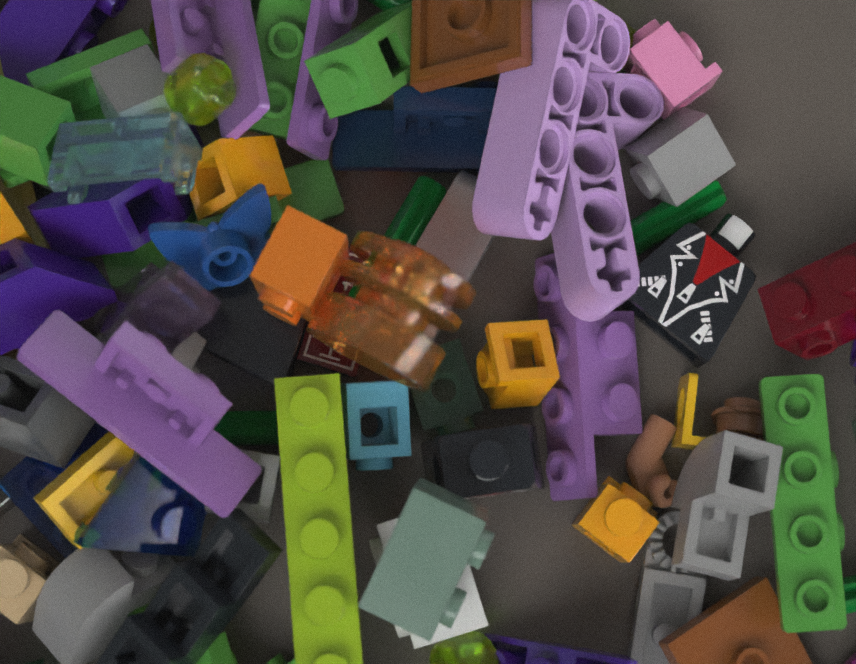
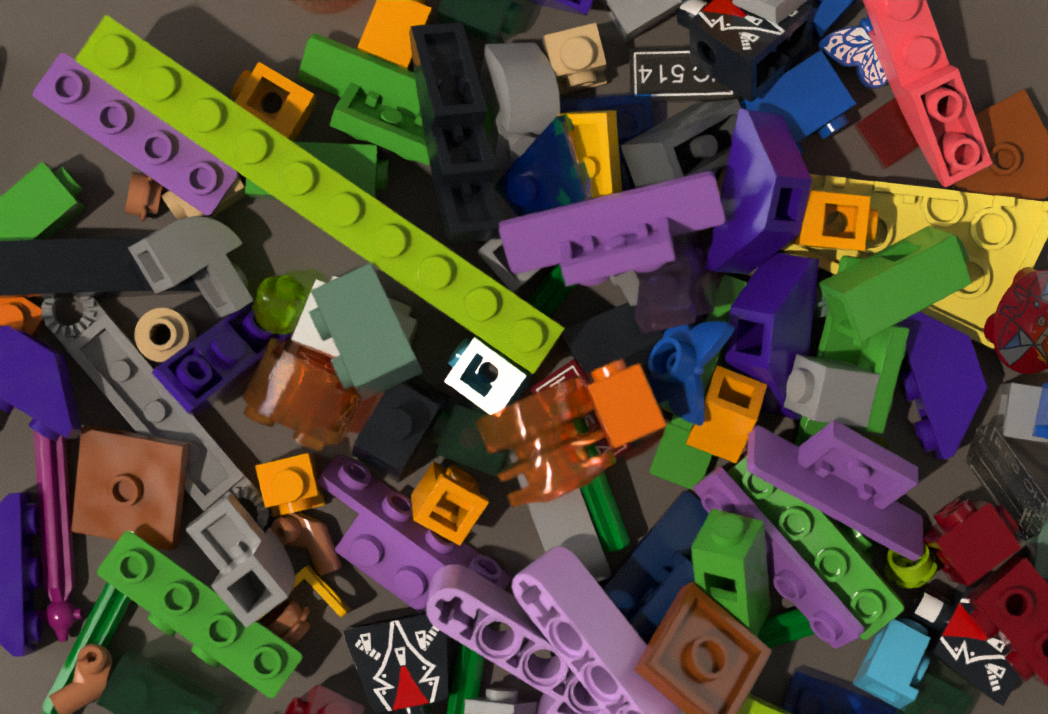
camera: 135 degrees right, 5 degrees up
clear light blue hinge [47,111,203,204] -> none
clear neon green piece [163,52,236,126] -> none
none -> clear orange brick [243,338,362,451]

